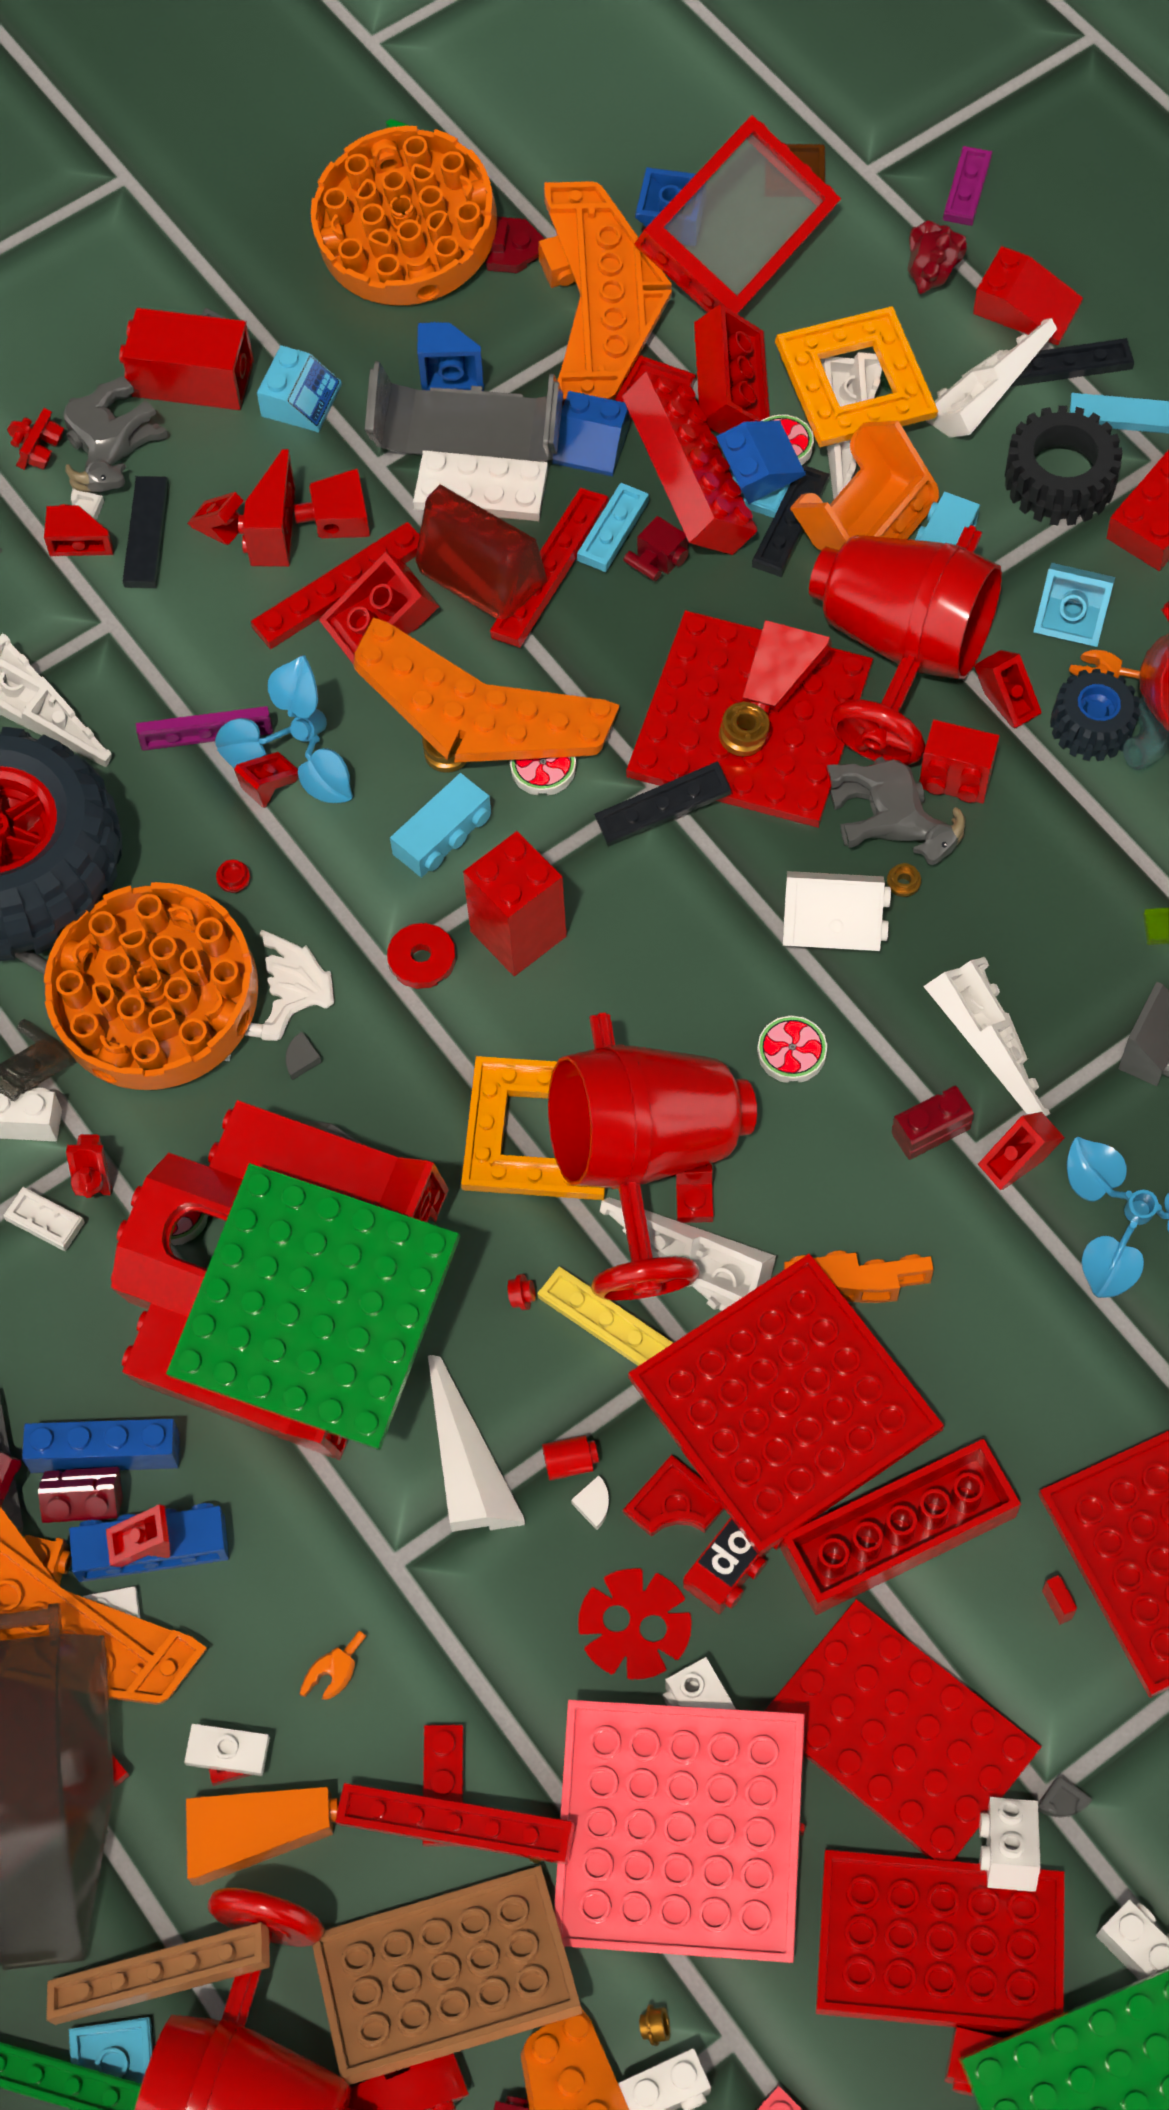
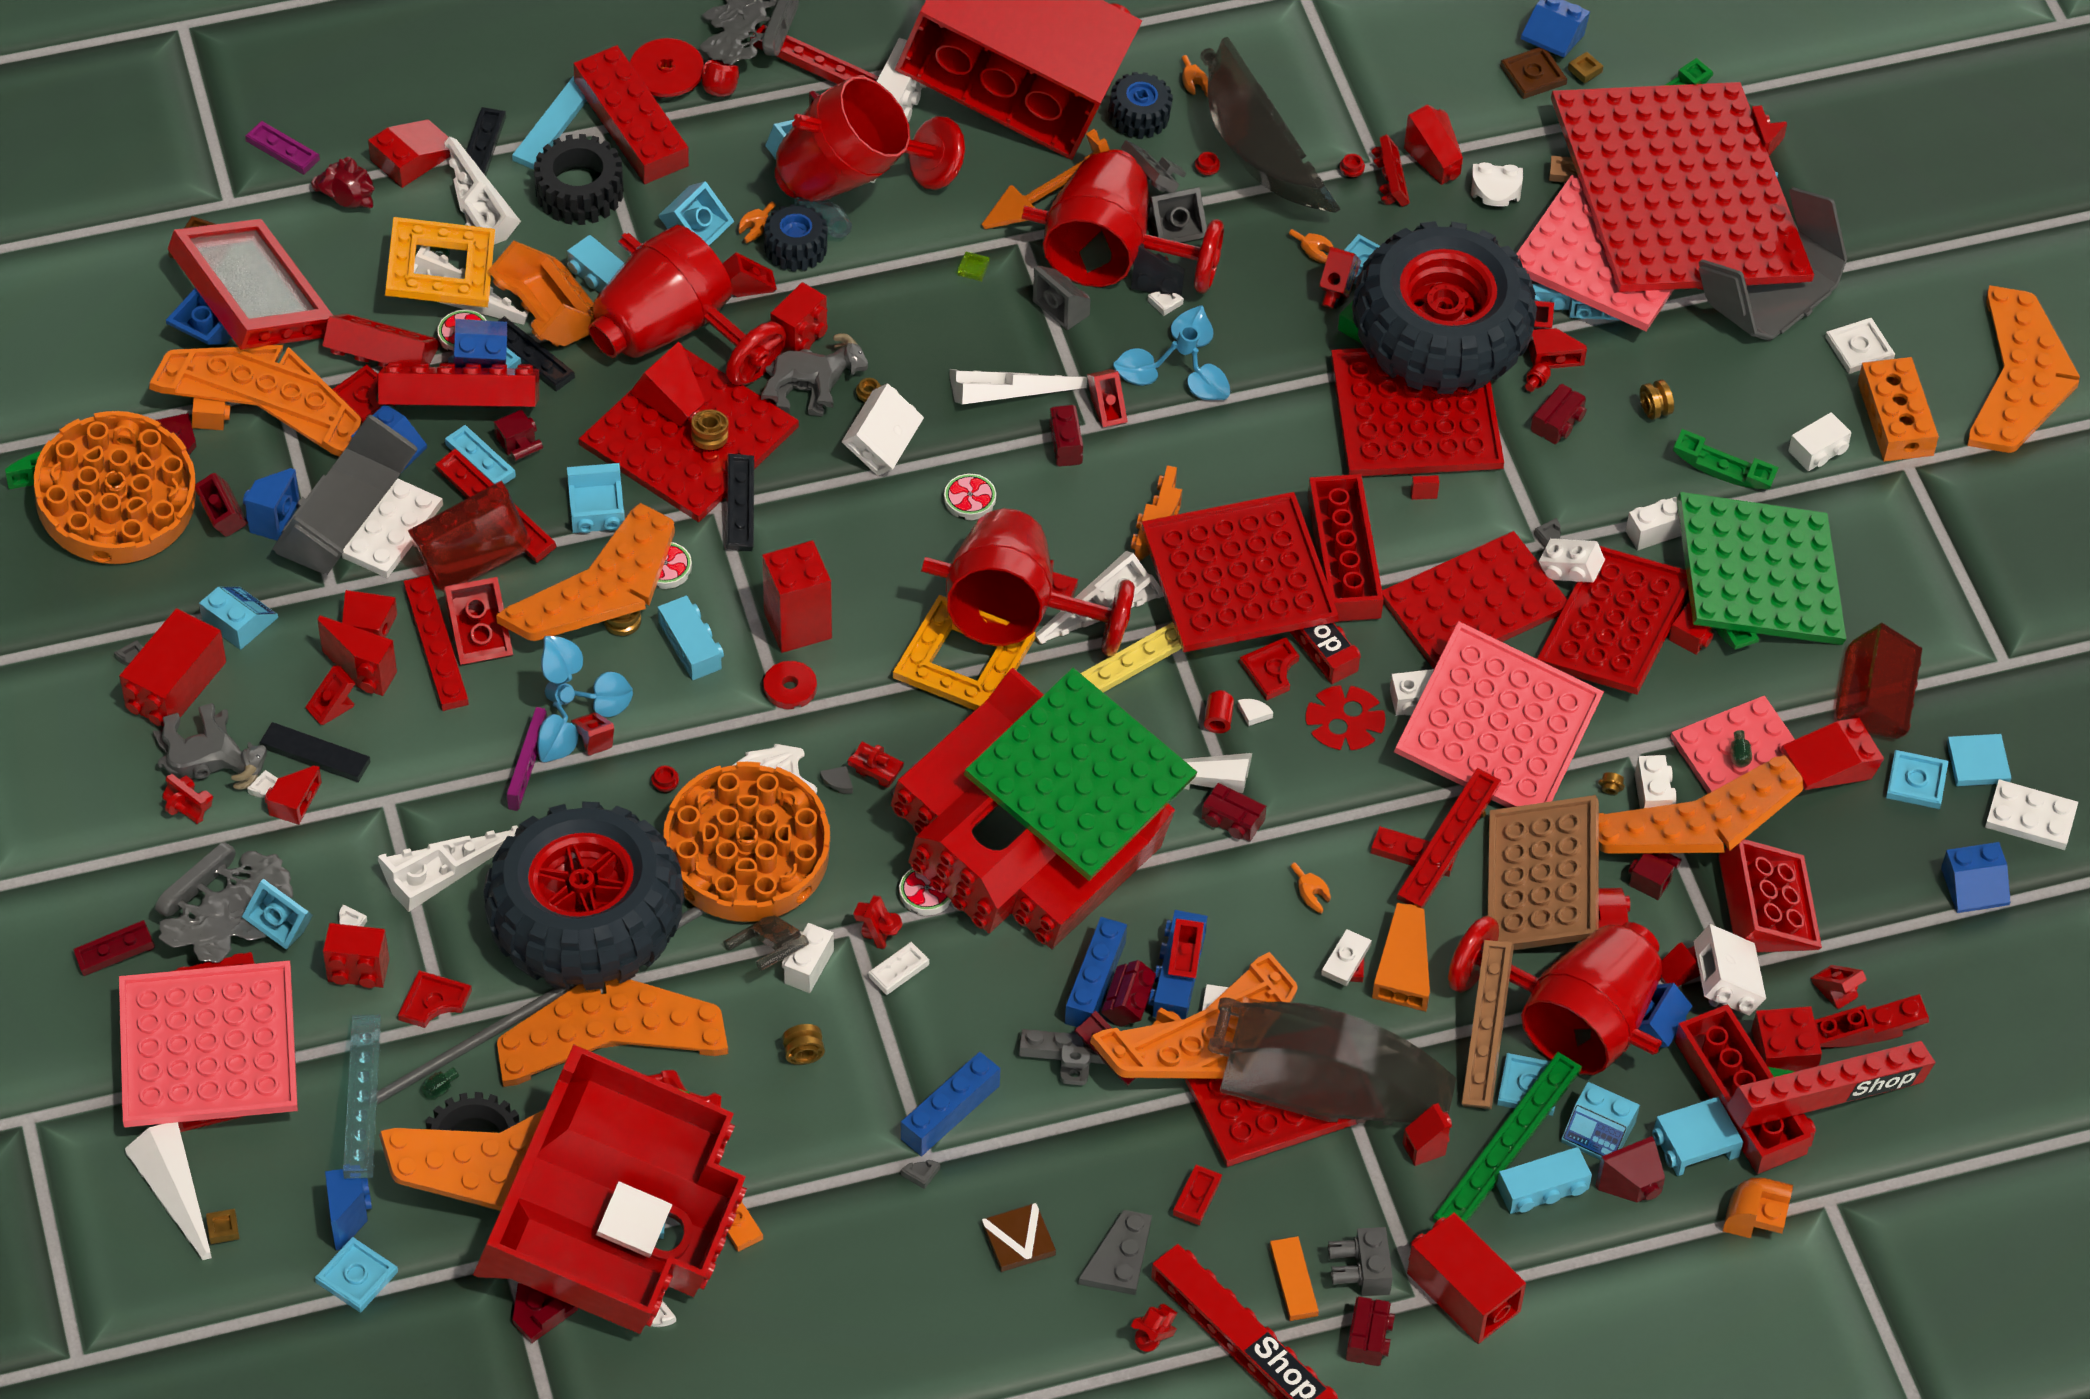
camera: 75 degrees left, 10 degrees down
none -> dark red brick [195,473,248,537]
none -> medium azure panel [567,463,625,533]
none -> red hips [848,741,904,788]
none -> dark red brick [1202,783,1267,842]

